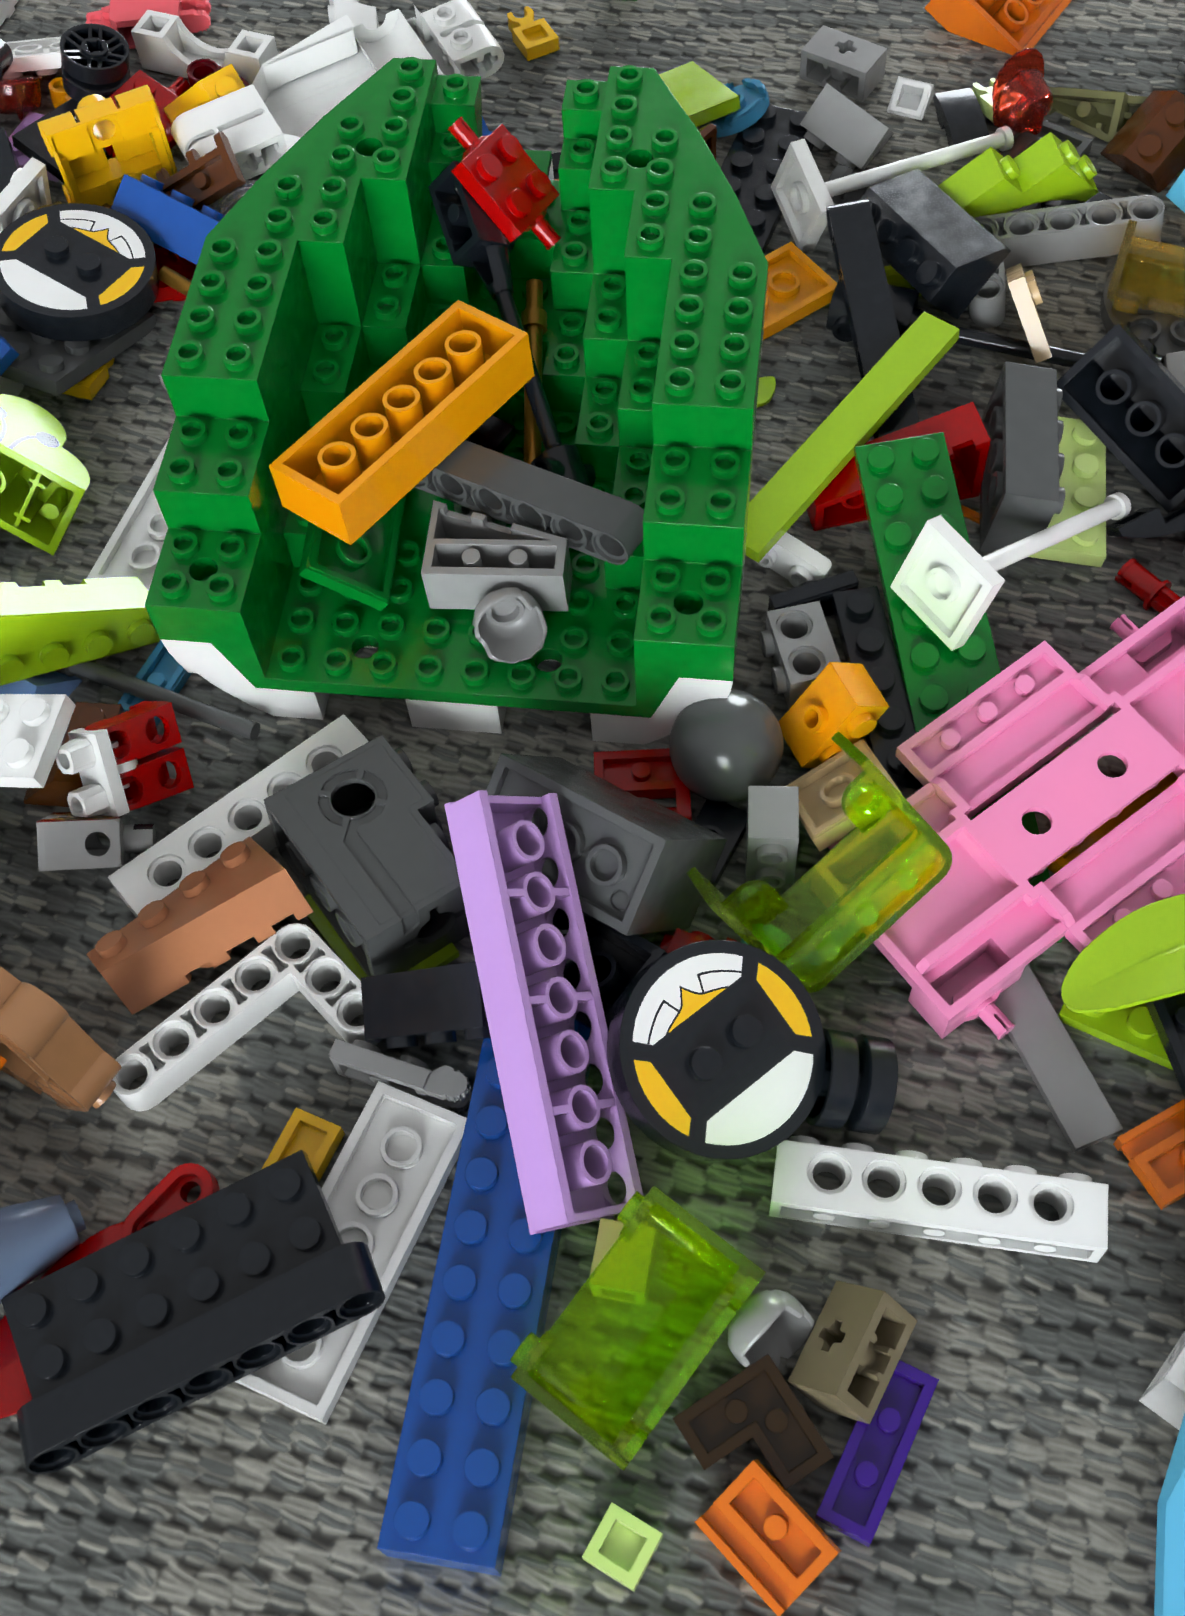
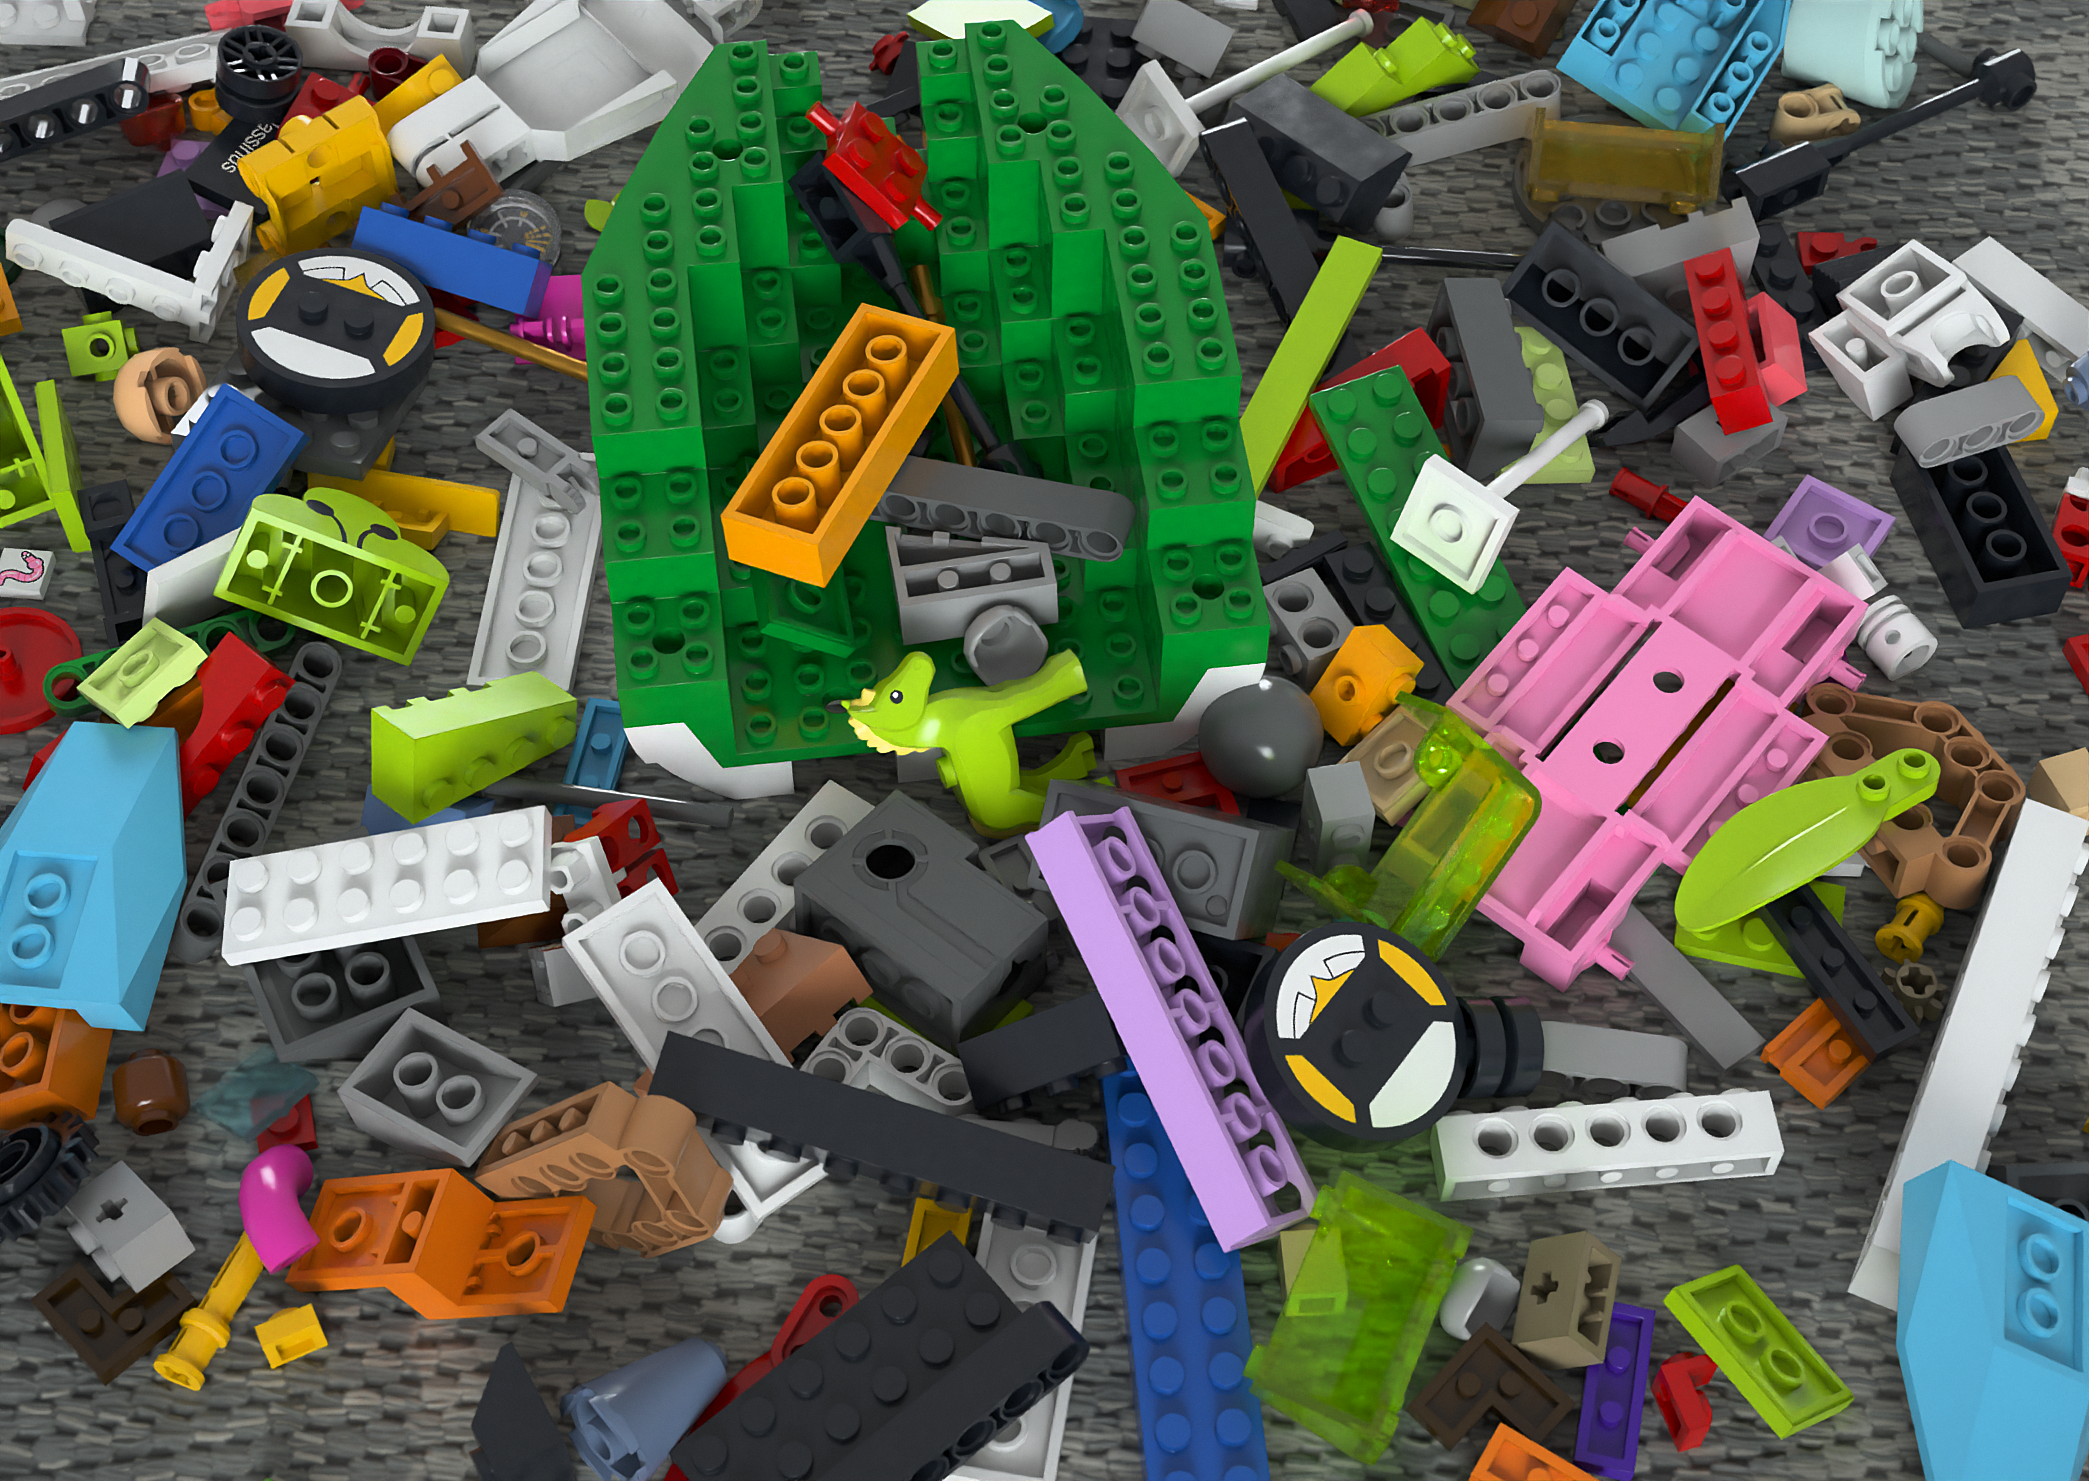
camera: 20 degrees left, 5 degrees down
wing [1006,263,1052,364] -> none
none -> yellow bracket [307,469,500,551]
none -> white plate [562,877,828,1223]
none -> black brick [647,1030,1116,1247]
none -> lime animal [841,649,1115,840]
none -> light grey beam [1535,1021,1688,1101]
none -> red bracket [1650,1352,1717,1453]
none -> lime tile [1662,1264,1855,1440]

